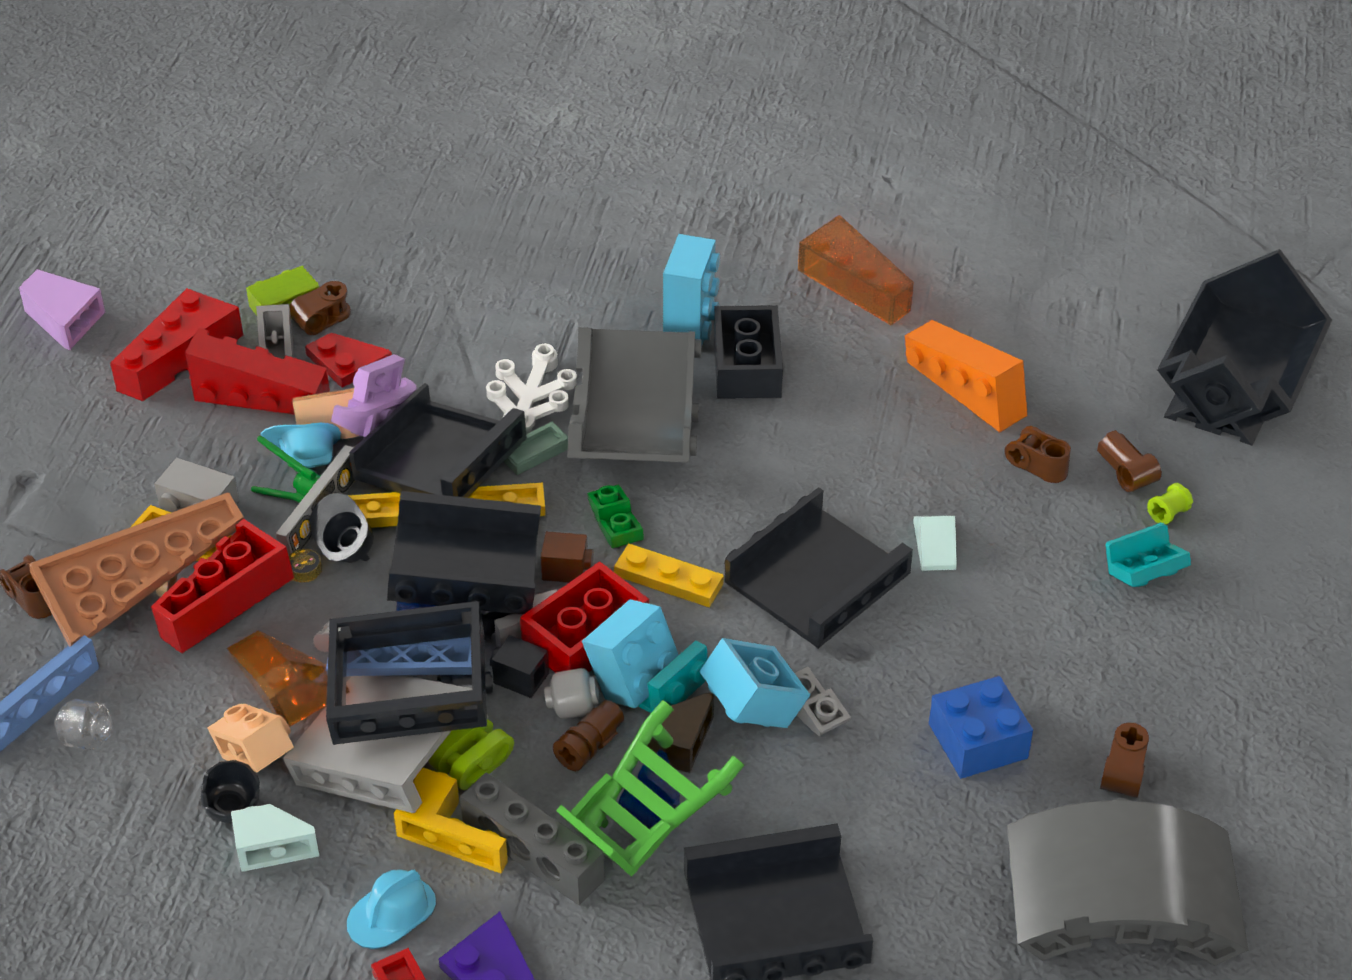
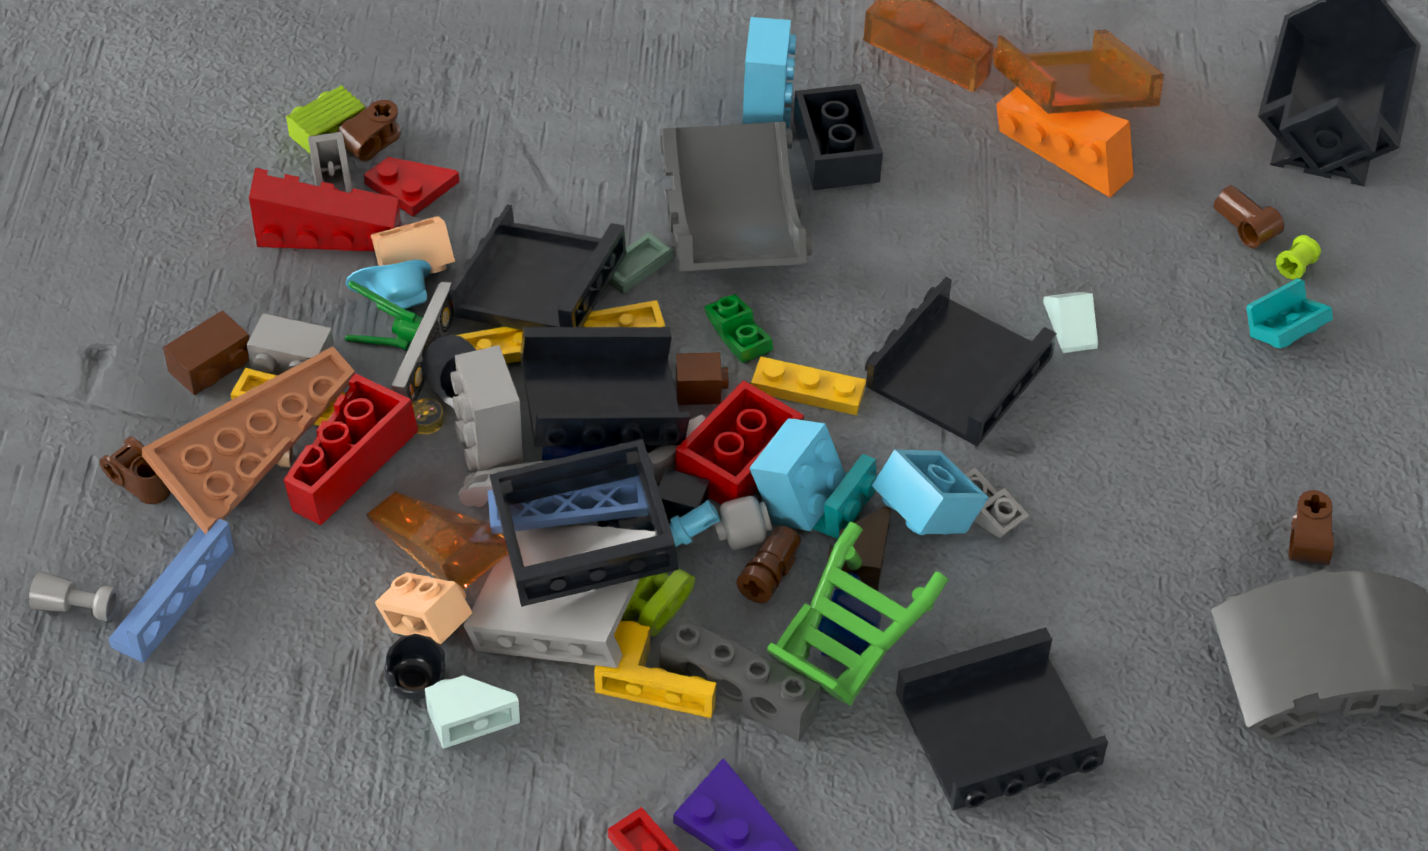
camera: 10 degrees left, 5 degrees up
lavender slope [19,269,105,350] -> none
clear head [55,699,113,750] -> none
red wedge [110,288,244,401] -> none
lavender plate [331,354,417,437] -> none
medium azure piece [347,869,436,949] -> none
white plant [486,343,577,434] -> none
blue brick [929,676,1033,779] -> none
reddish brown piece [1005,426,1071,483] -> none
none -> reddish brown brick [163,310,250,395]
none -> light grey brick [450,345,523,473]
none -> medium azure pin [669,500,721,547]
none -> clear orange panel [993,29,1164,114]

